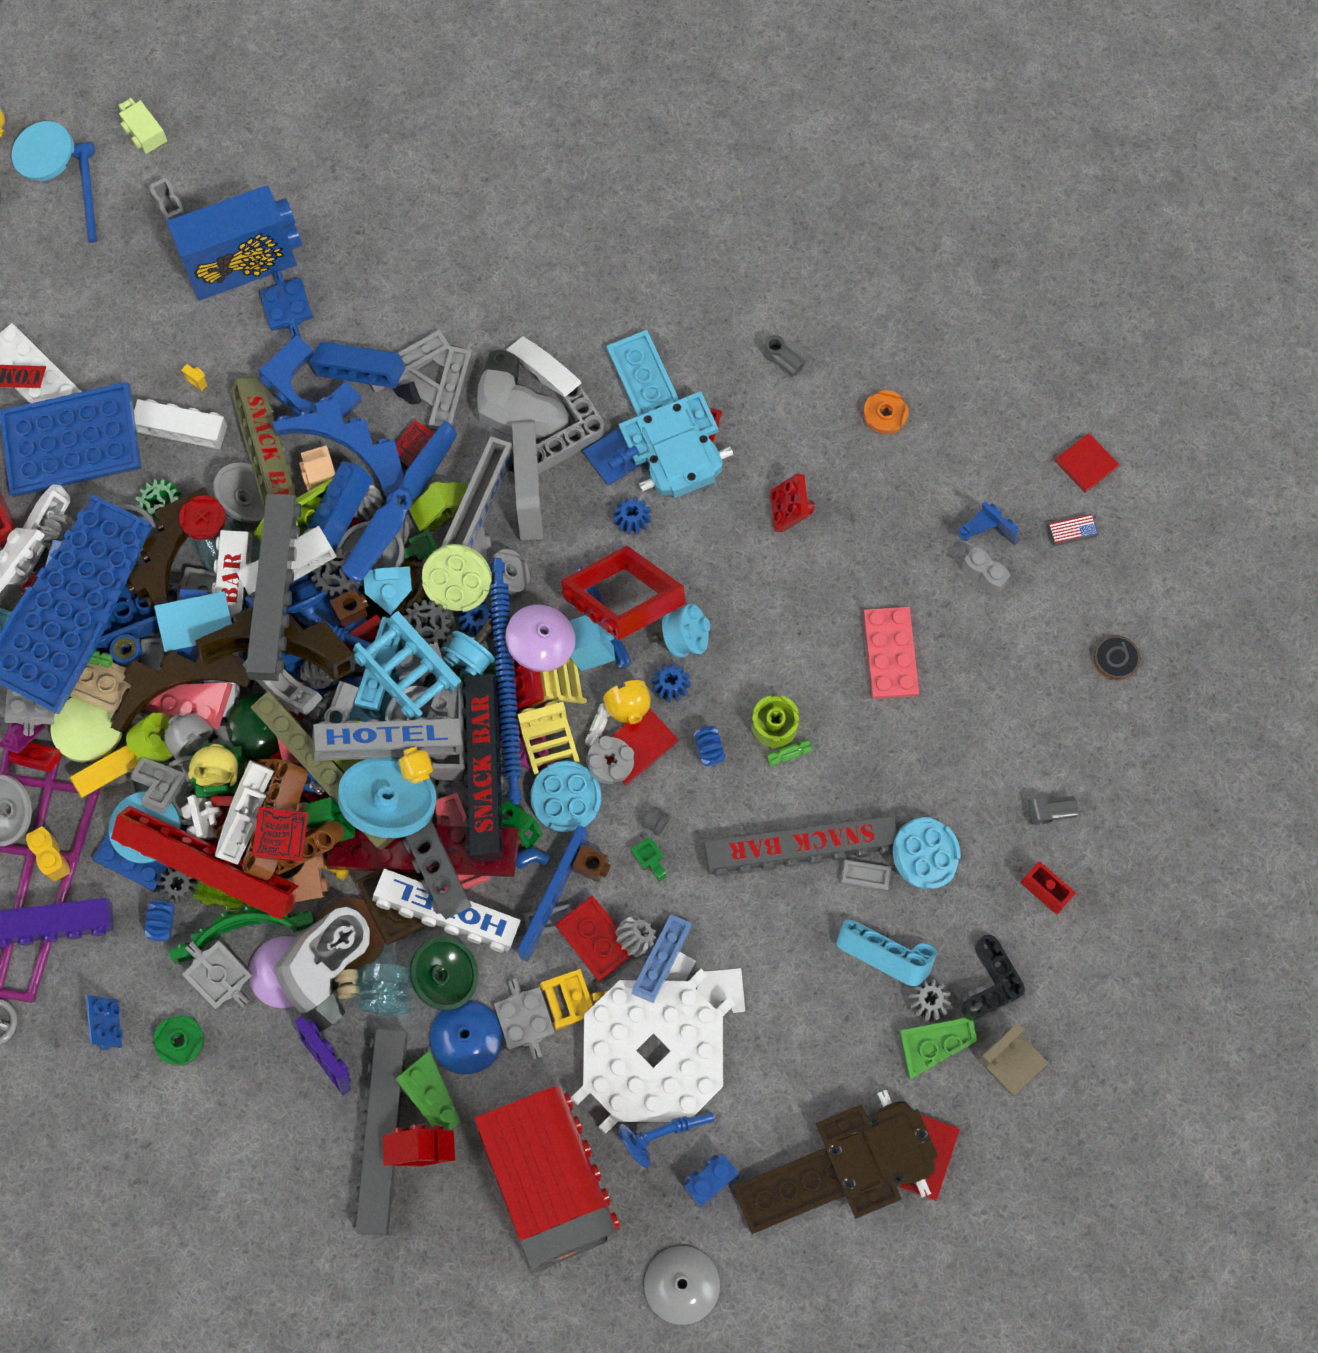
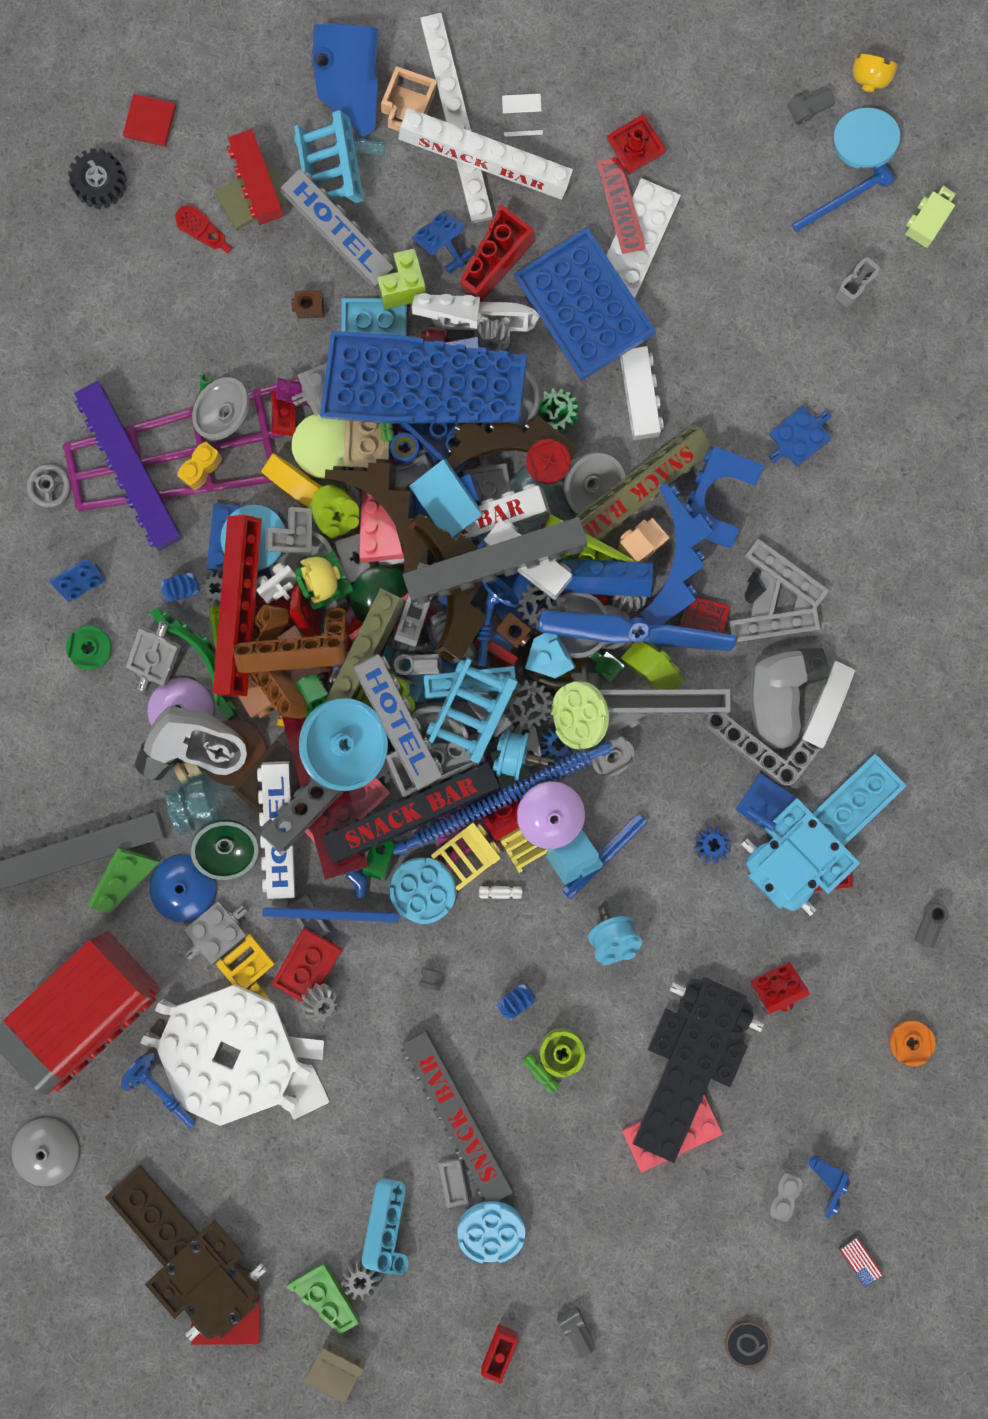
camera: 70 degrees right, 15 degrees up
light grey cylinder [164,713,213,759] -> none
blue brick [167,185,303,301] -> none
yellow plate [181,364,208,391] -> none
white slope [215,761,274,865] -> none
red tile [252,807,308,862] -> none
dark purple plate [294,1016,351,1096] -> none
blue brick [310,342,405,388] -> none
red piece [383,1124,455,1167] -> none
yellow head [398,747,433,784] -> none
light grey beam [512,421,543,541] -> none
red window [561,546,685,640] -> none
reddish brown brick [572,845,611,882] -> none
light grey plate [586,736,634,784] -> none
yellow cylinder [603,680,651,724] -> none
red tile [604,708,679,786] -> none
green plate [631,837,667,882] -> none
medium blue plate [631,914,693,1003] -> none
blue gear [651,662,691,703] -> none
blue brick [684,1154,739,1208] -> none
black beam [961,935,1025,1021] -> none
red tile [1055,433,1119,493] -> none
none -> black piece [632,976,764,1163]

